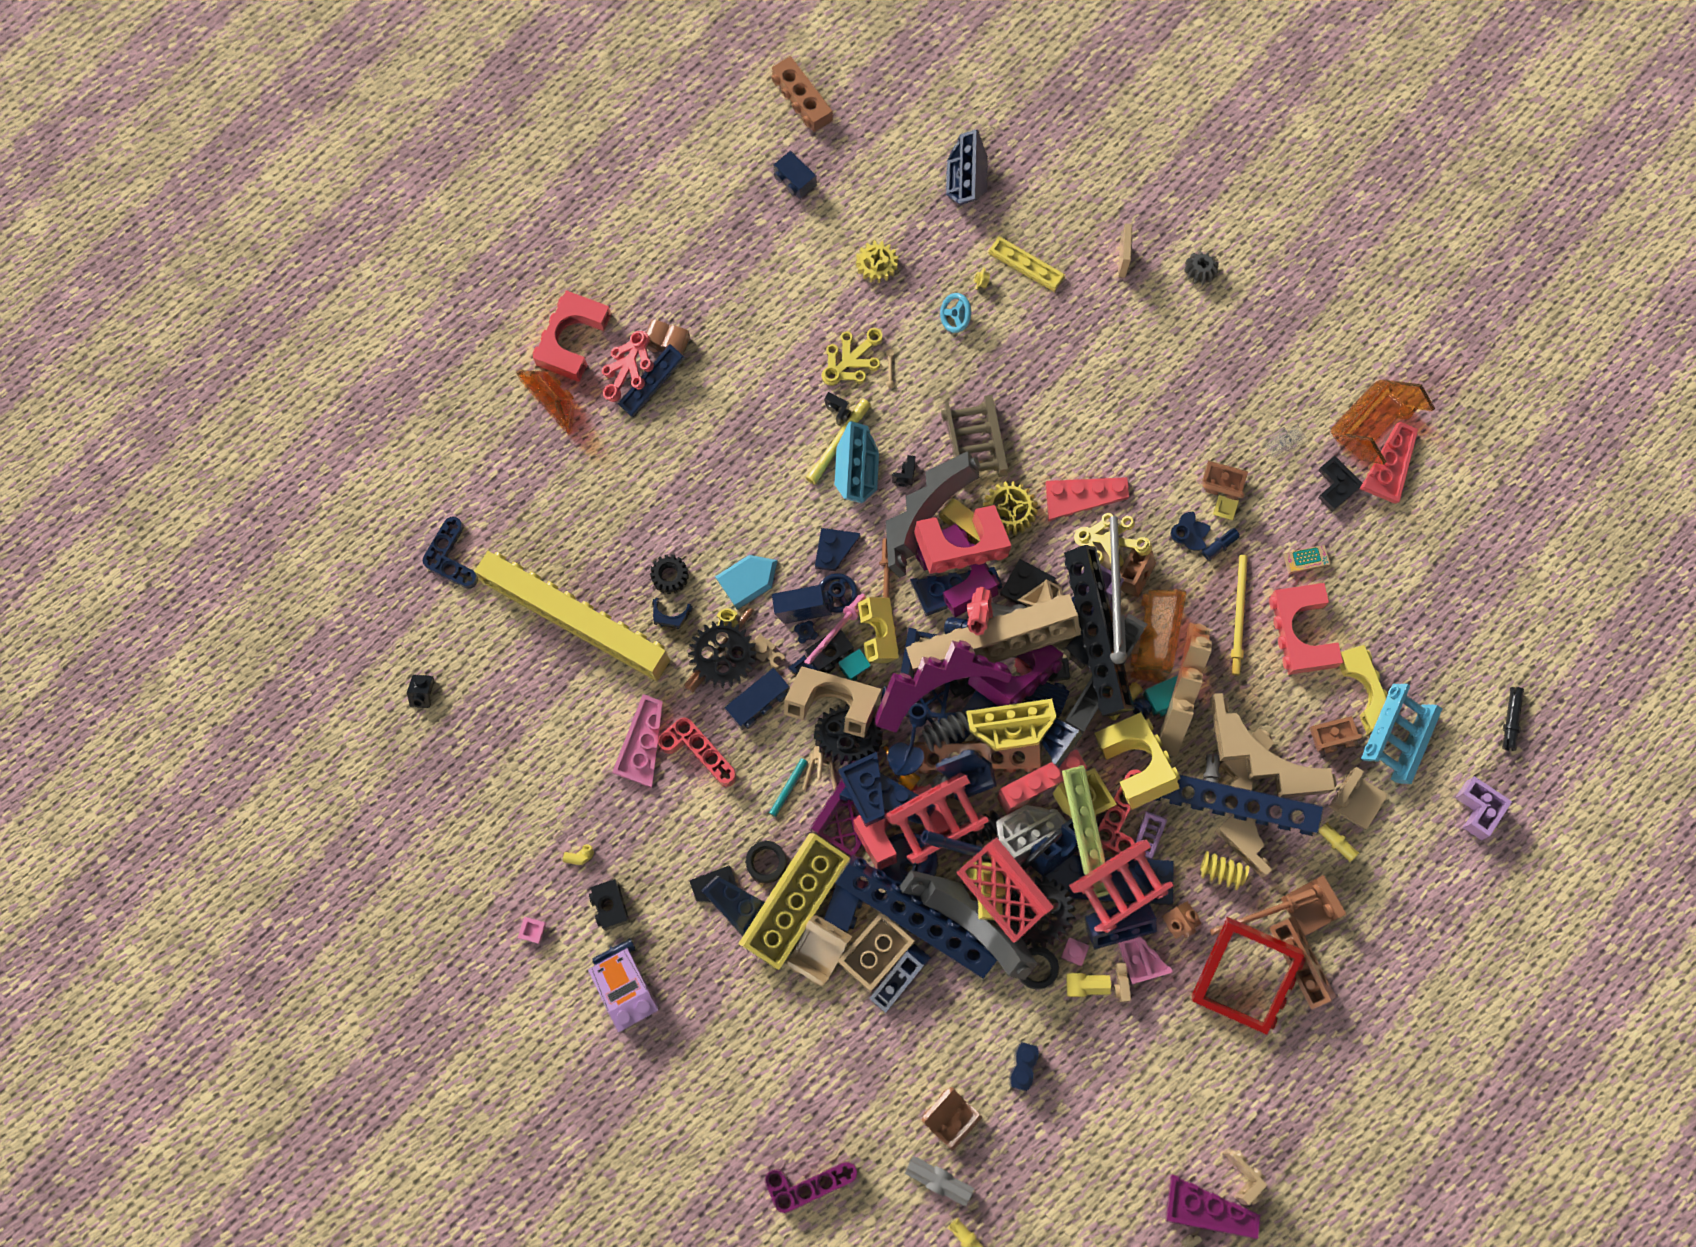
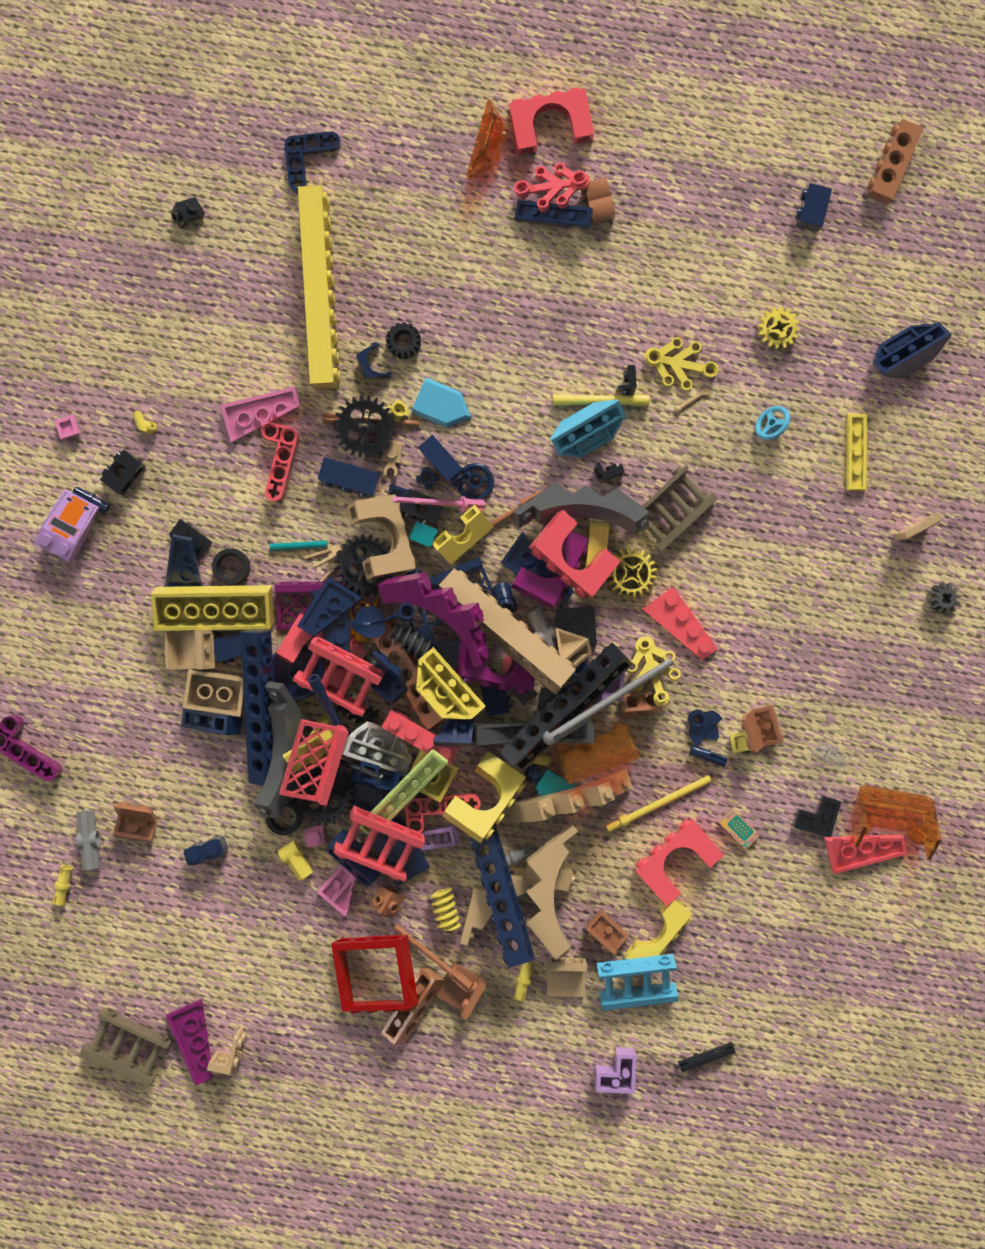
camera: 55 degrees right, 15 degrees up
dark blue wing [815,528,860,571] -> none
coral piece [967,587,993,635] -> none
light yellow plate [974,267,990,290] -> none
tan plate [1114,963,1131,1003] -> none

